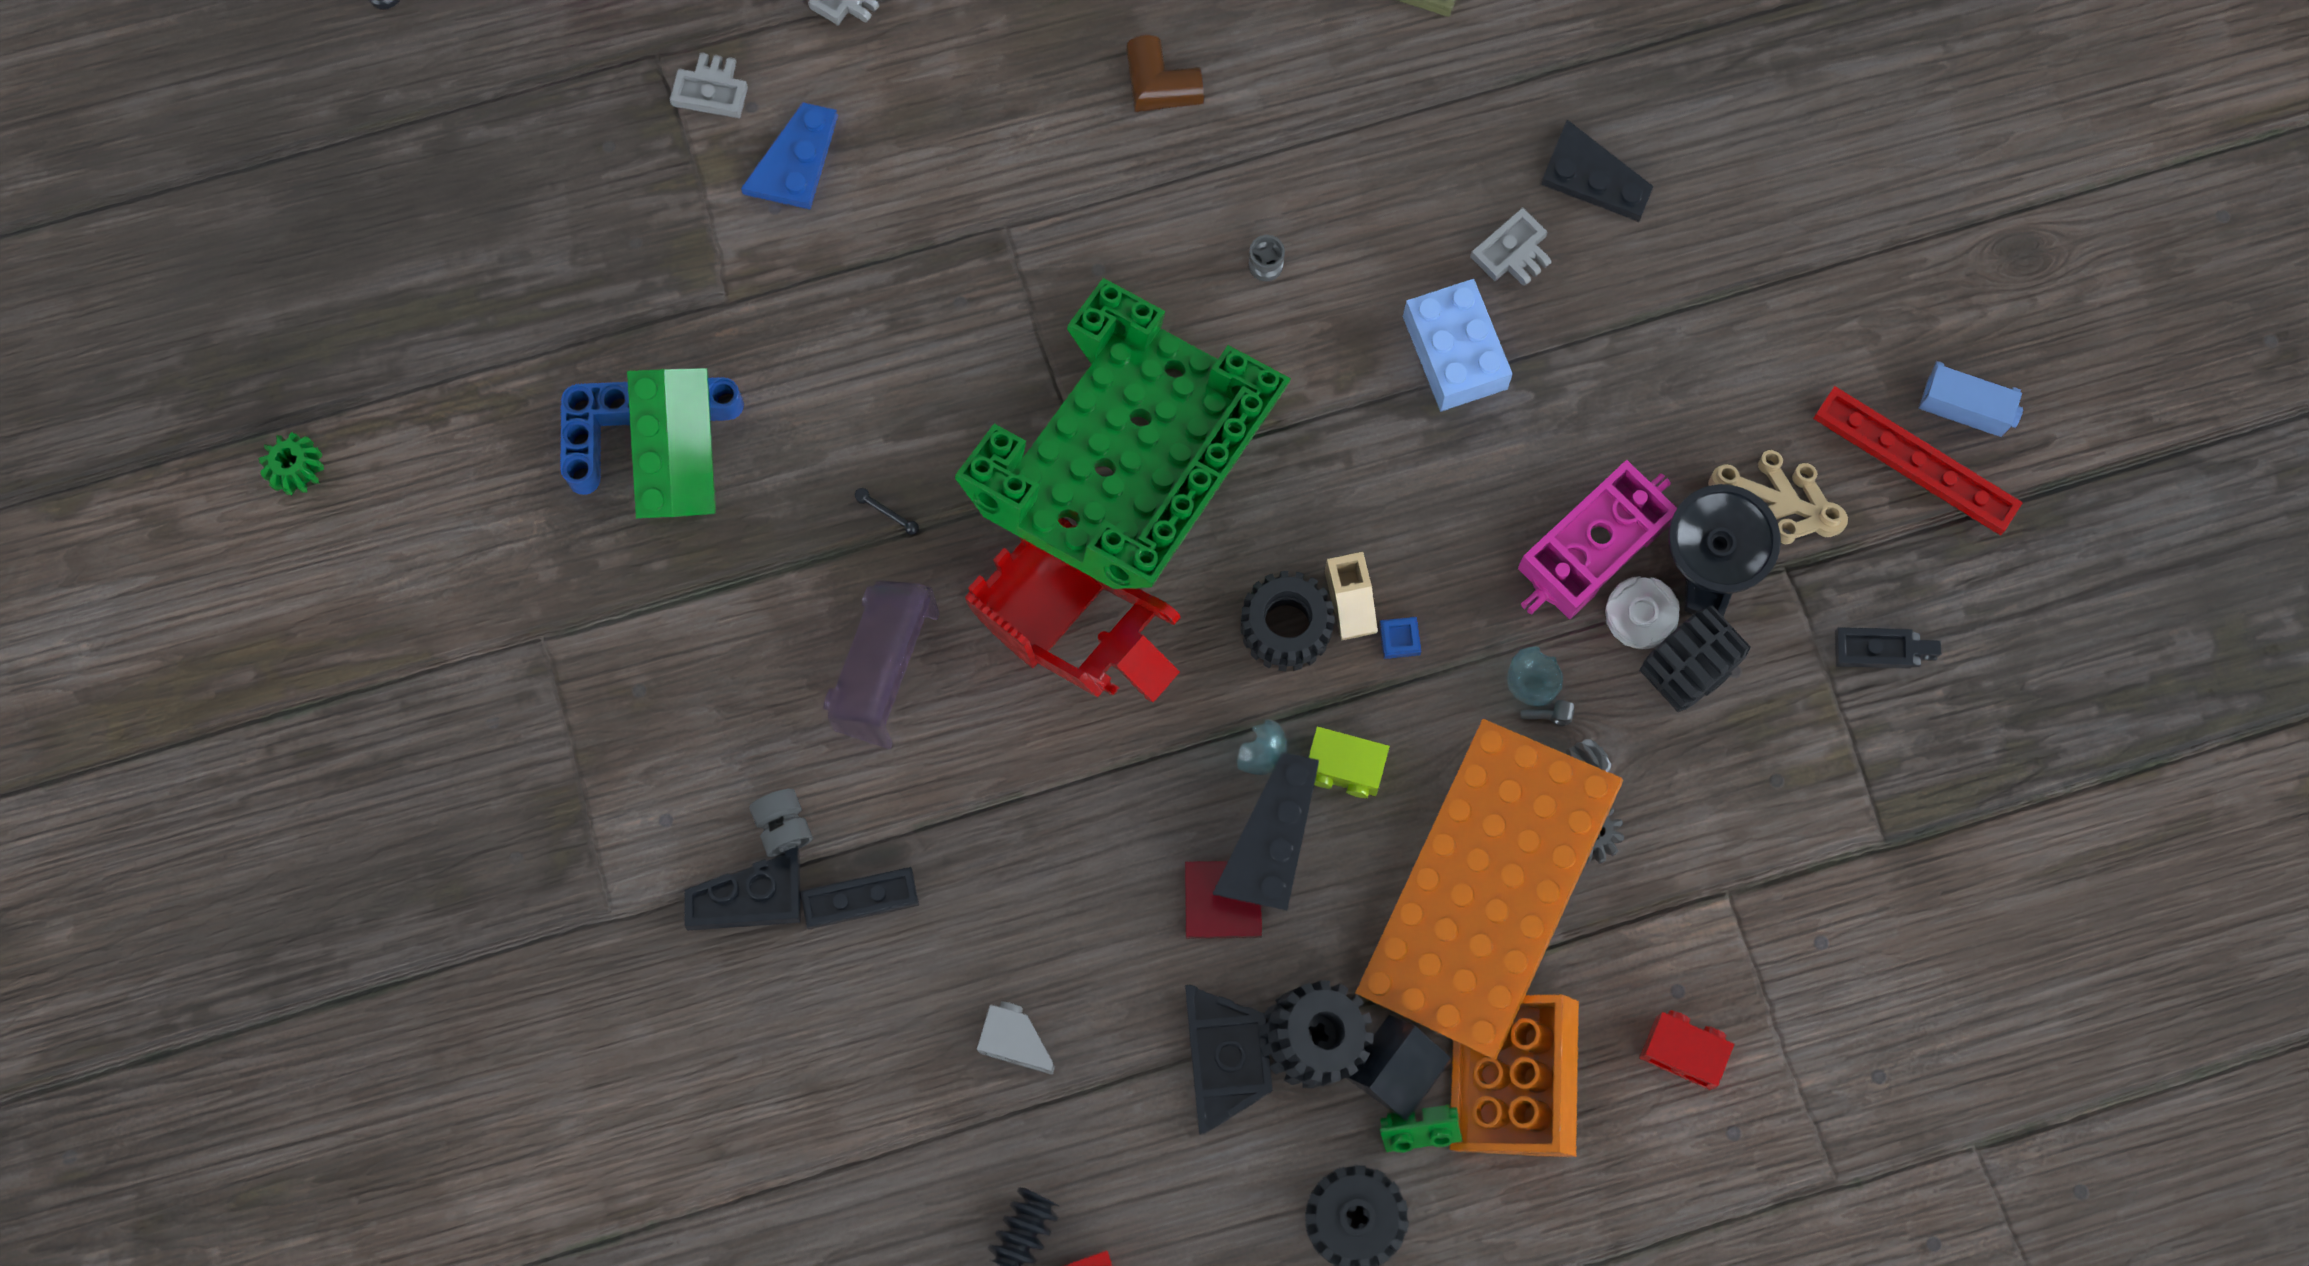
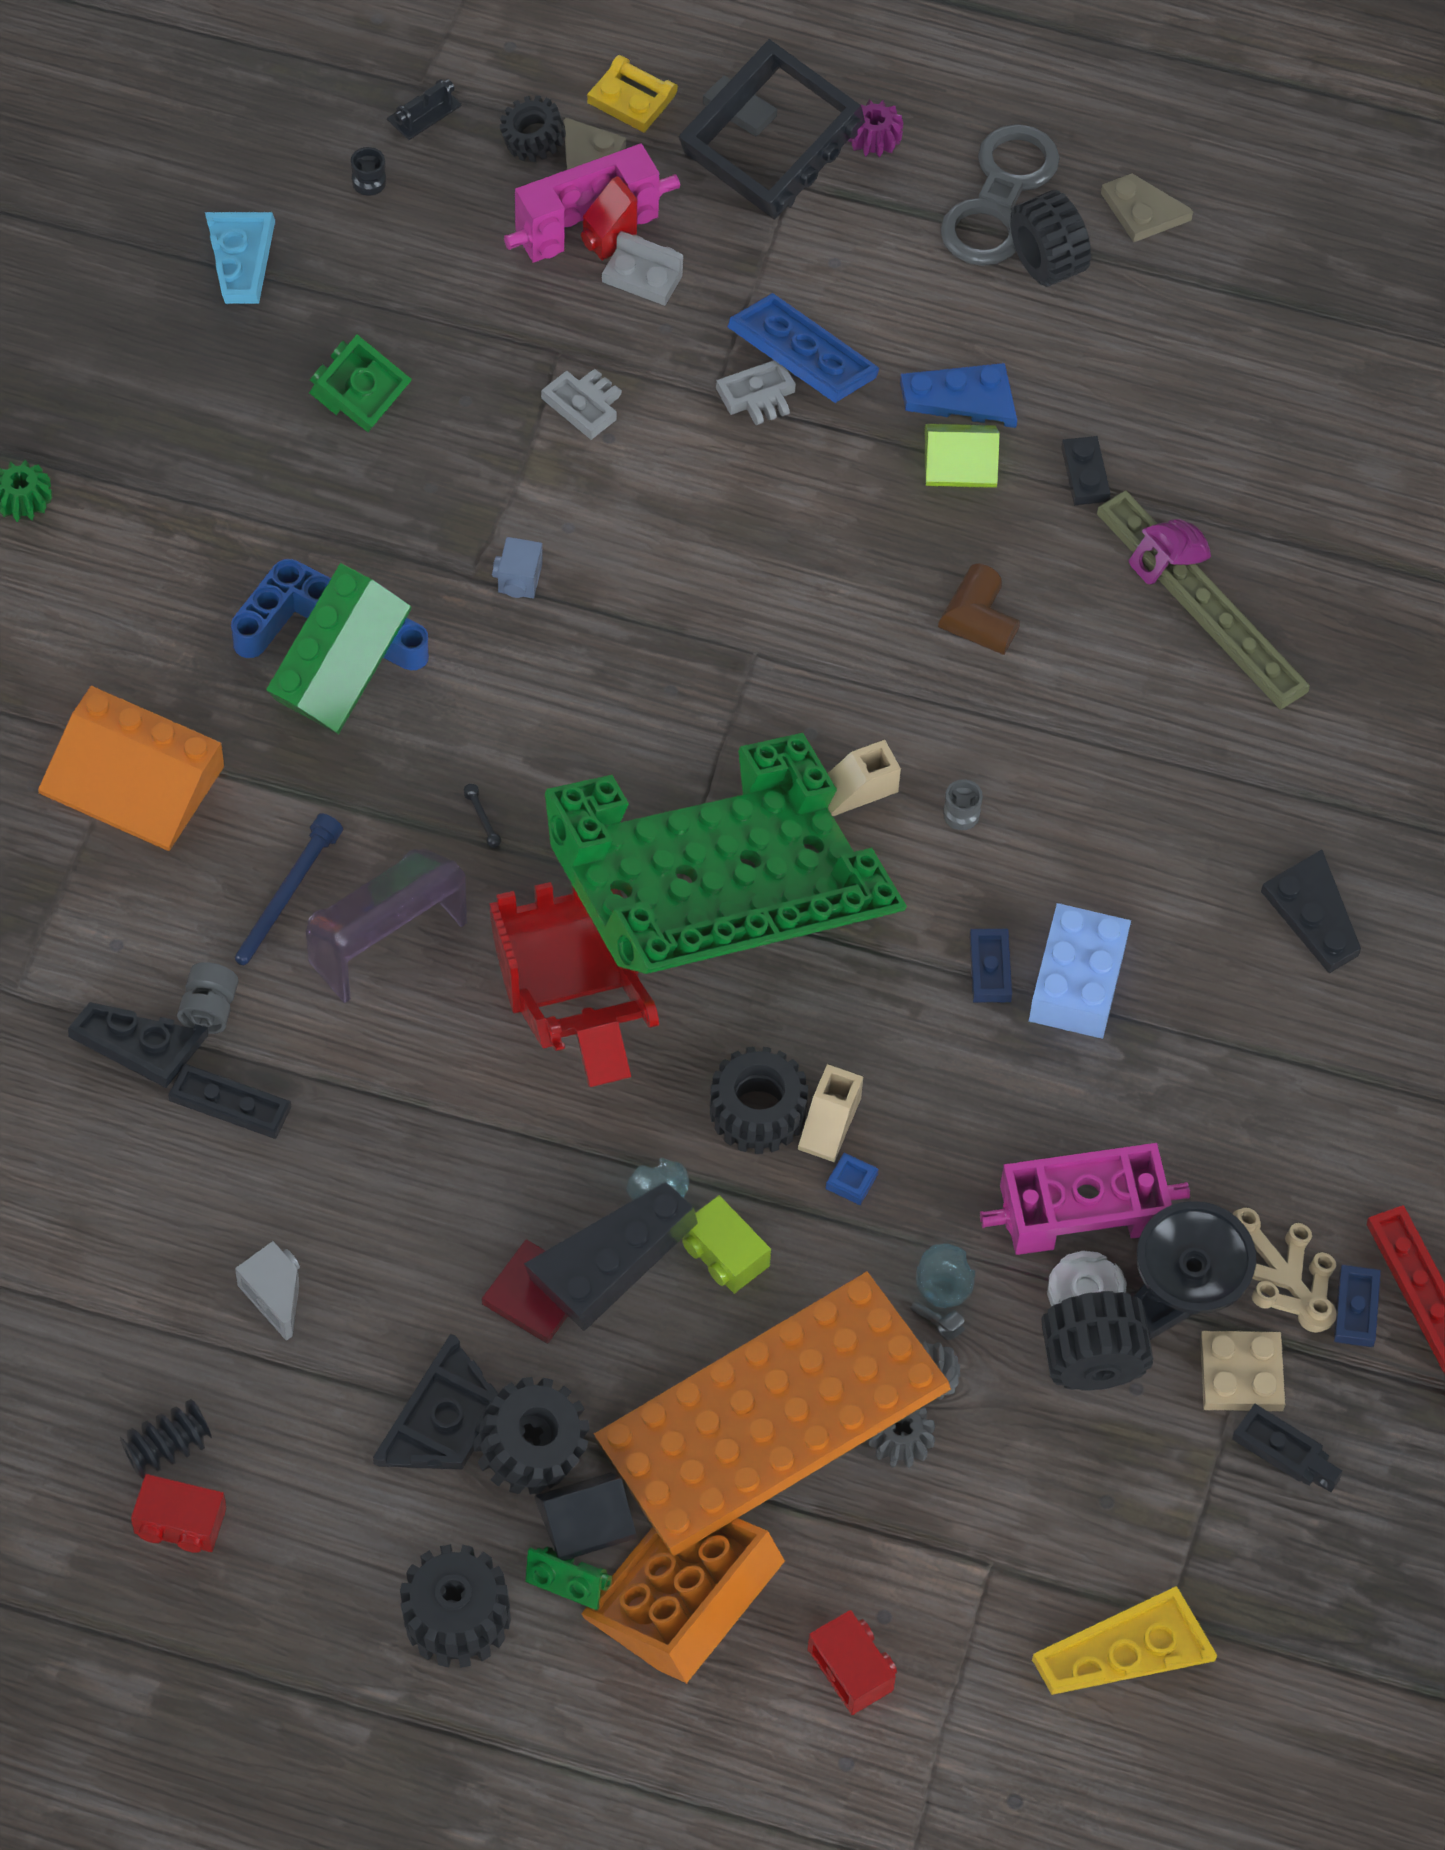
camera: 30 degrees right, 15 degrees down
blue wing [741,103,838,209] -> none
light grey hinge [1470,208,1551,286] -> none
none -> orange slope [38,686,224,851]
none -> medium azure wing [205,212,275,304]
none -> dark blue piece [235,813,344,965]
none -> green plate [309,335,412,432]
none -> sand blue brick [492,537,543,599]
none -> tan slope [828,740,901,816]
none -> dark blue plate [969,929,1012,1003]
none -> yellow wing [1032,1586,1217,1695]
none -> tan plate [1200,1331,1285,1411]
none -> dark blue plate [1334,1265,1381,1347]

